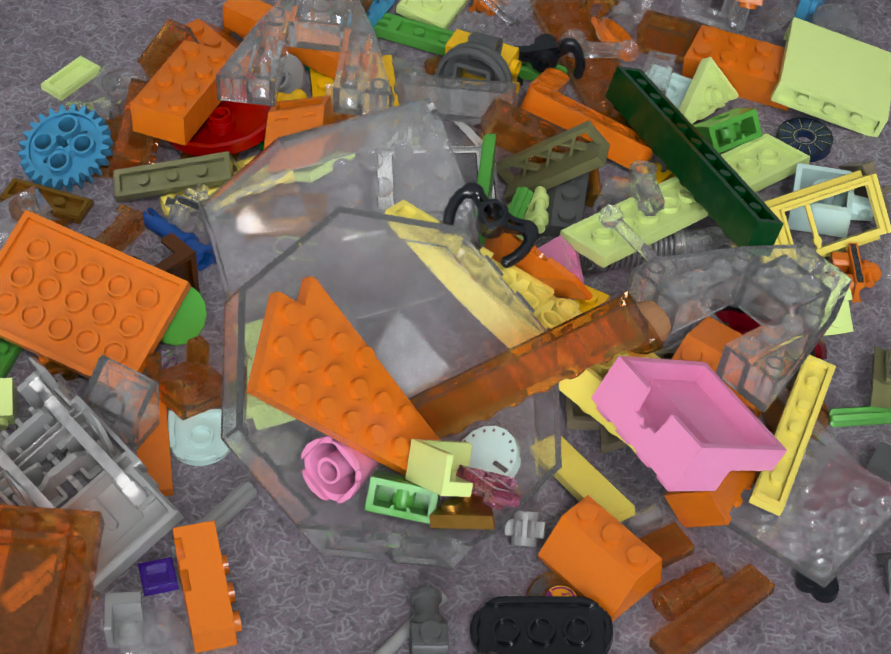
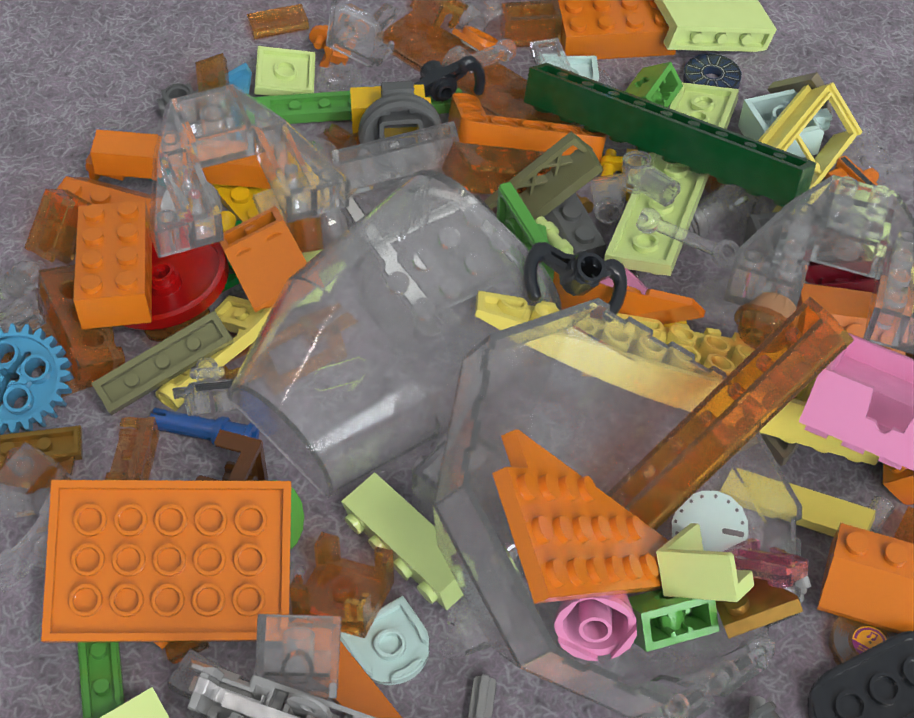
camera: 30 degrees left, 5 degrees up
yellowish green wing [678,57,739,125] -> none

